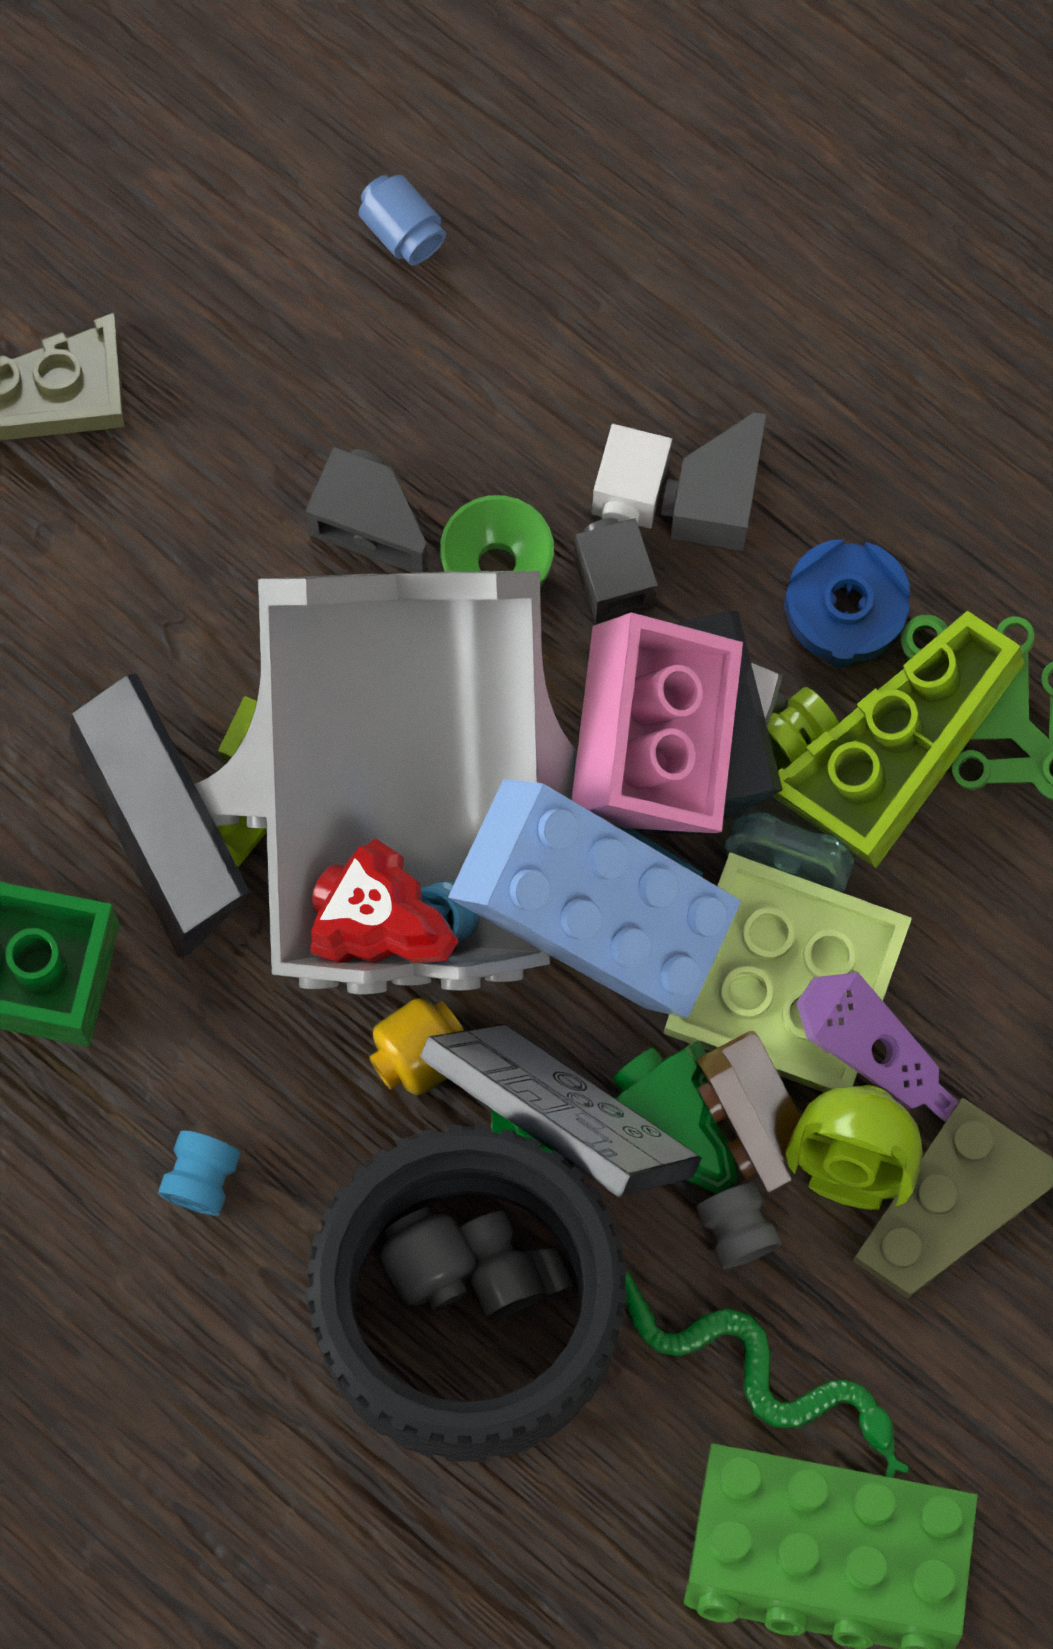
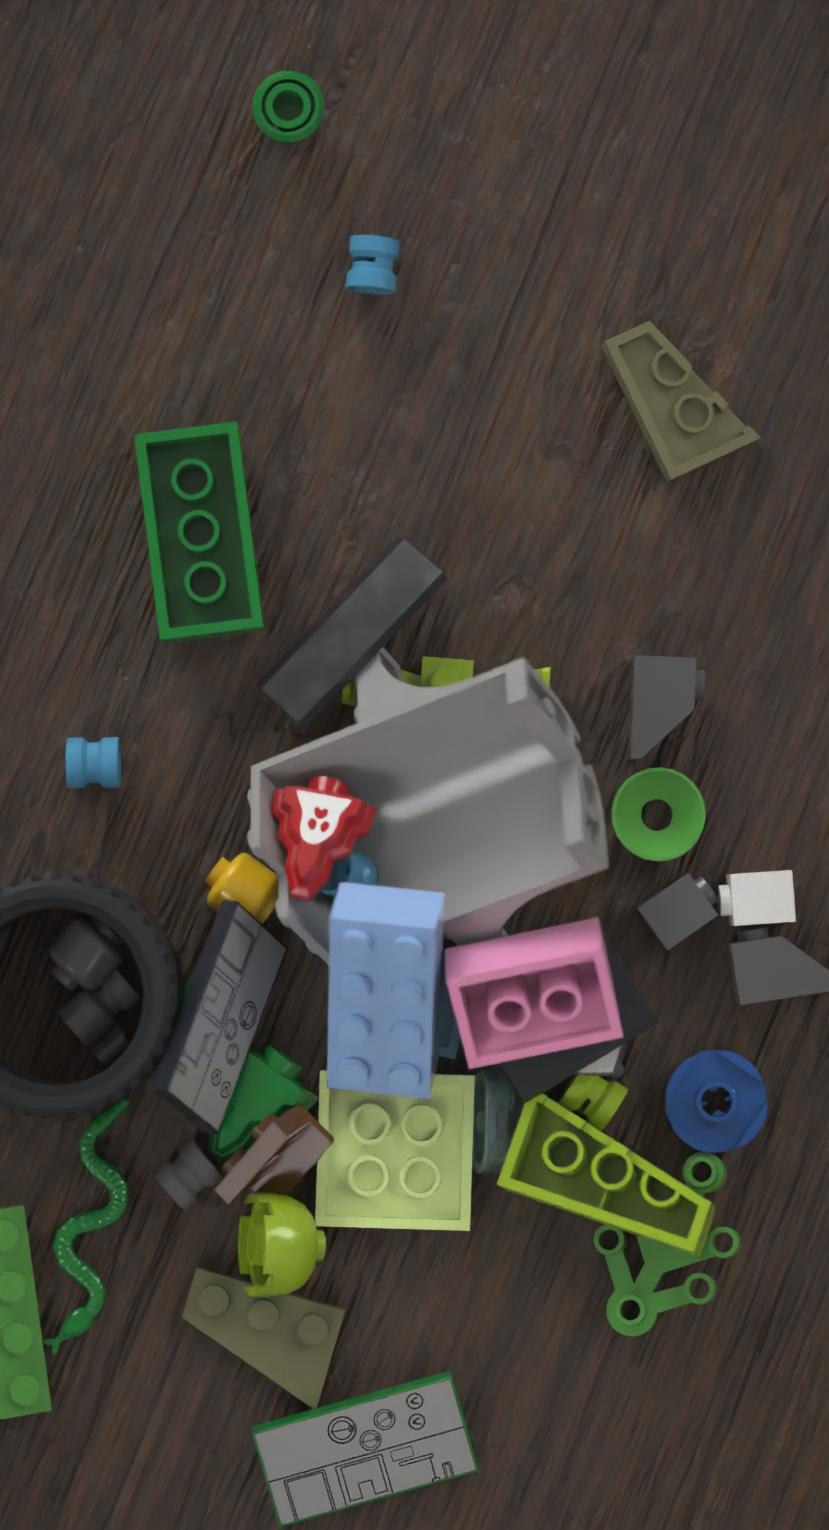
camera: 70 degrees right, 15 degrees up
medium lavender piece [796,972,959,1122] -> none

